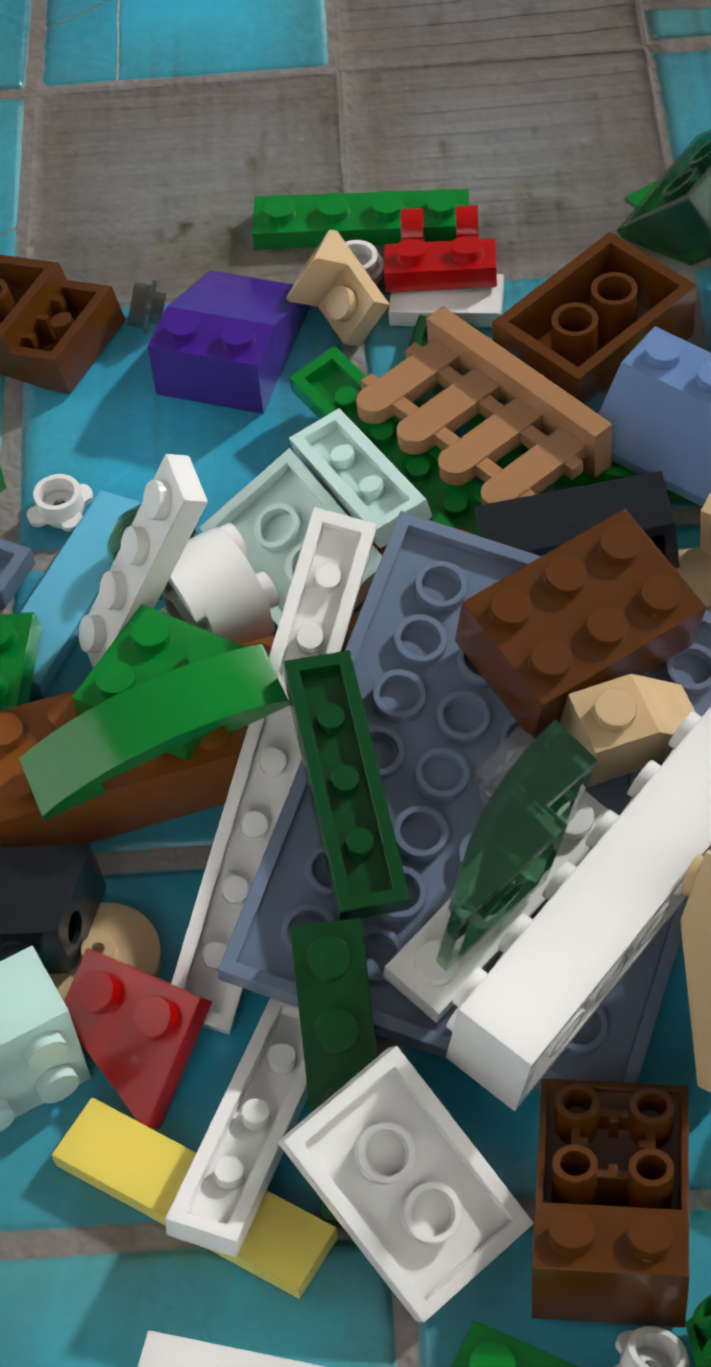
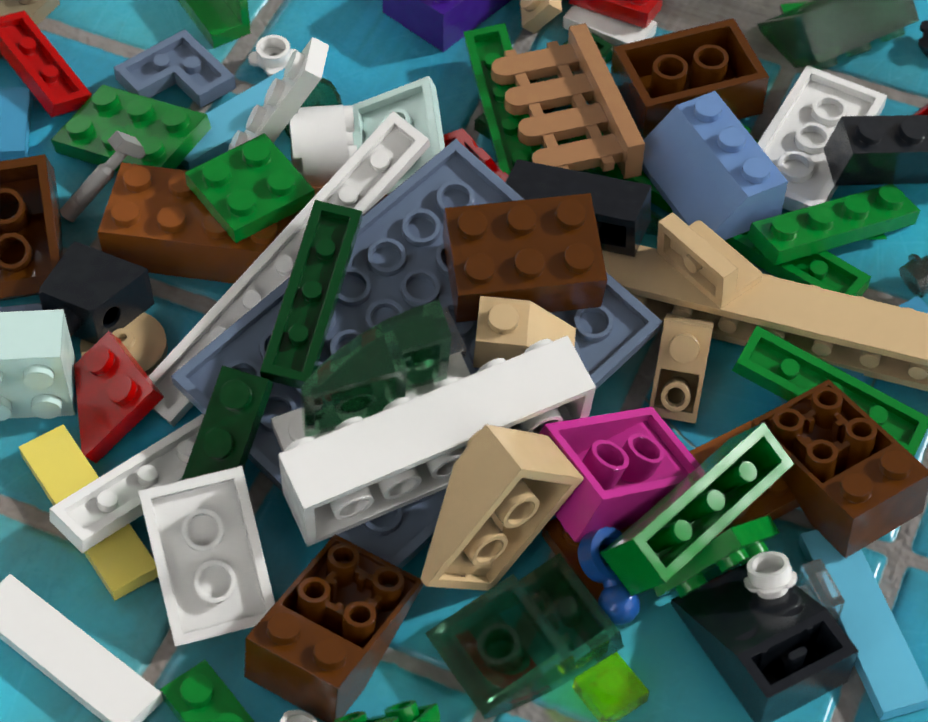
camera: 20 degrees right, 0 degrees up
green slope [19,644,290,820] -> none
light aqua plate [289,408,432,548] -> none

